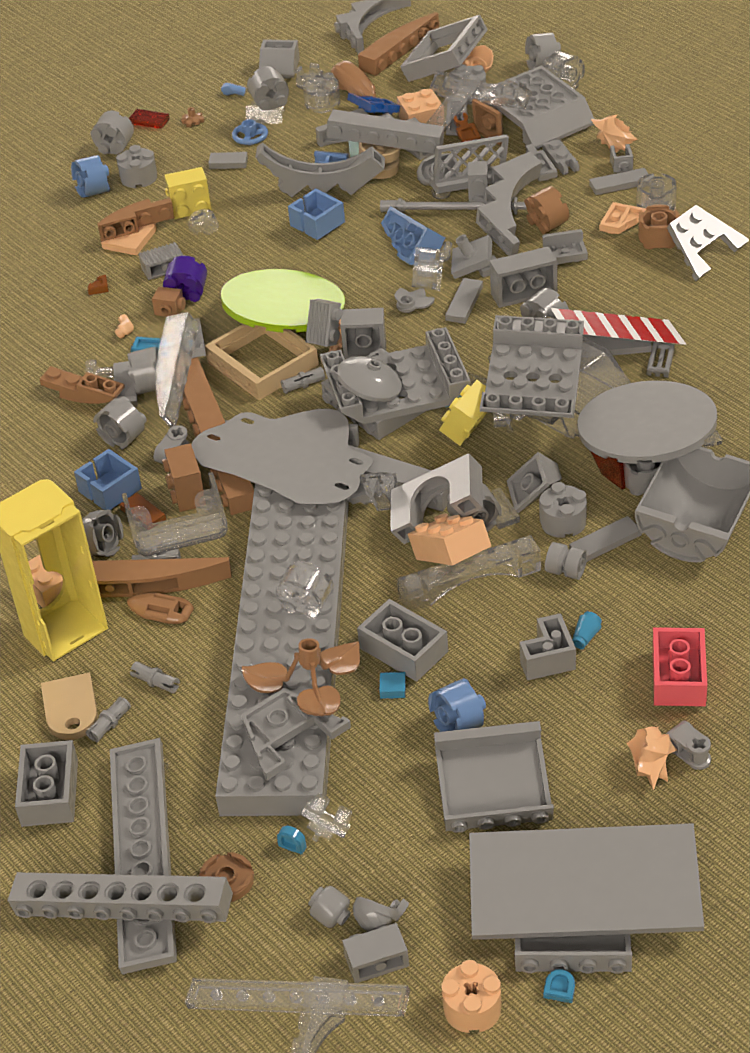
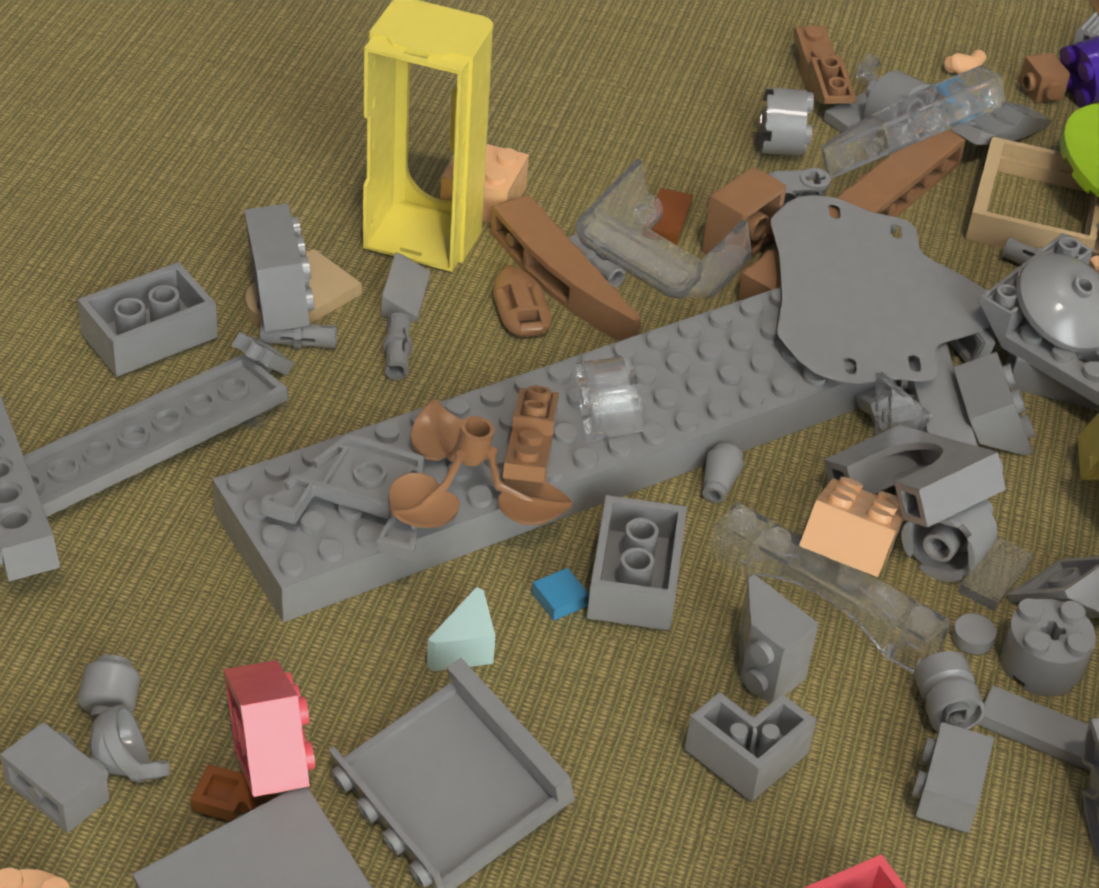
camera: 50 degrees right, 0 degrees up
medium blue piece [74,449,142,510] -> none
light grey cylinder [82,510,124,556] -> none
dark orange tile [88,275,109,295] -> none
medium nougat tile [199,852,254,902] -> none
dark azure tile [277,826,307,854] -> none
clear hips [301,793,352,842] -> none
medium blue brick [428,678,486,732] -> none
dark azure cone [572,611,602,649] -> none
none -> dark orange plate [190,764,279,822]
none -> brick [223,660,315,797]
none -> light grey plate [232,332,295,375]
none -> light grey brick [244,203,315,332]
none -> light grey slope [381,252,430,322]
none -> light aqua slope [427,587,495,671]
none -> medium nougat slope [503,385,559,483]
none -> light grey cone [702,443,744,503]
none -> light grey slope [737,574,819,704]
none -> light grey brick [912,722,994,833]
none -> light grey tile [952,613,997,655]
none -> light grey slope [953,352,1035,455]

